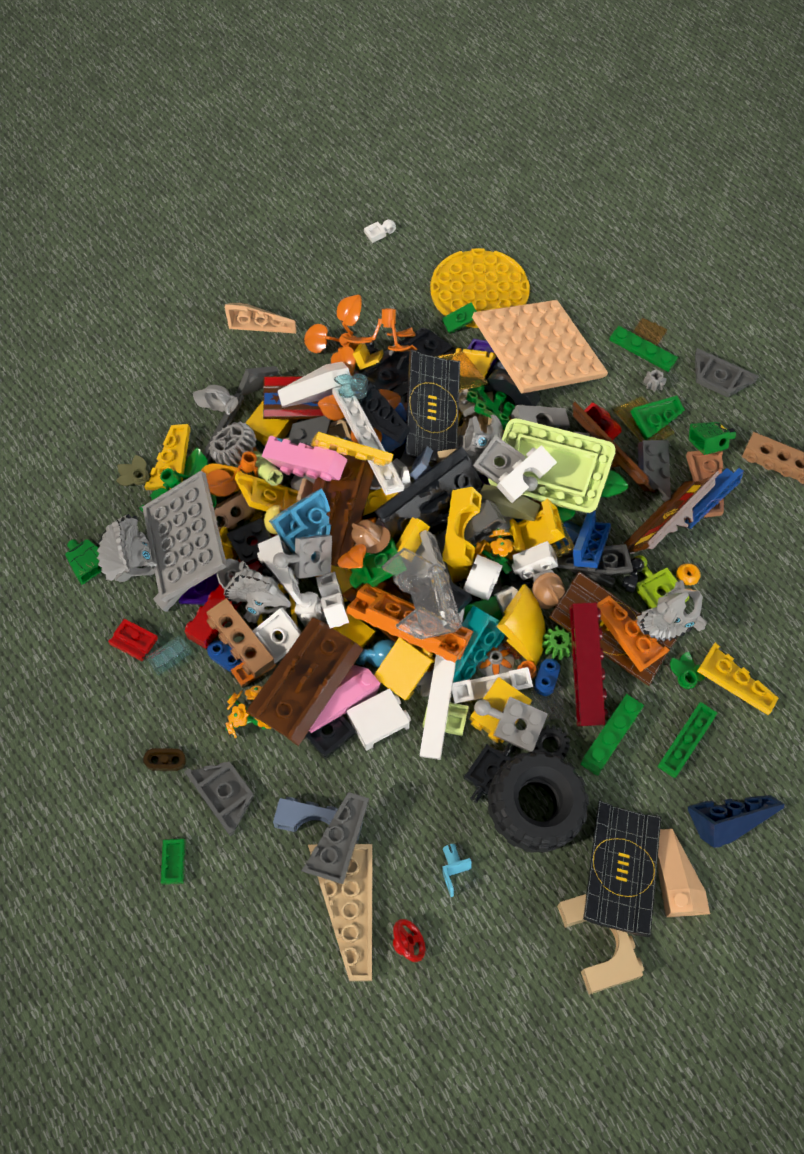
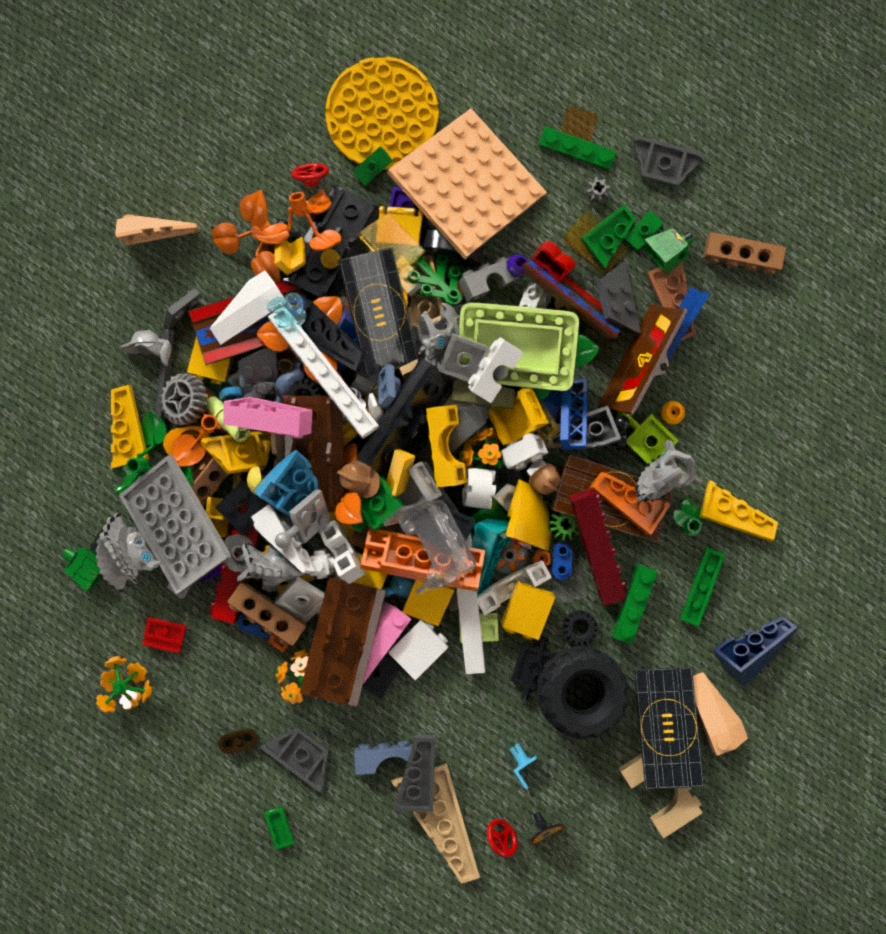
camera: 20 degrees left, 25 degrees up
olive plate [116,455,149,486] -> none
clear light blue brick [145,635,191,676] -> none
yellow wing [311,432,393,466] -> none
white plate [364,219,396,243] -> none
light grey plate [474,697,548,752] -> none
none -> light orange plant [96,656,152,713]
none -> red piece [291,163,329,187]
none -> yellow plate [321,249,340,269]
none -> dark purple plate [506,254,528,278]
none -> shield [530,811,565,845]
none -> green plate [623,210,664,251]

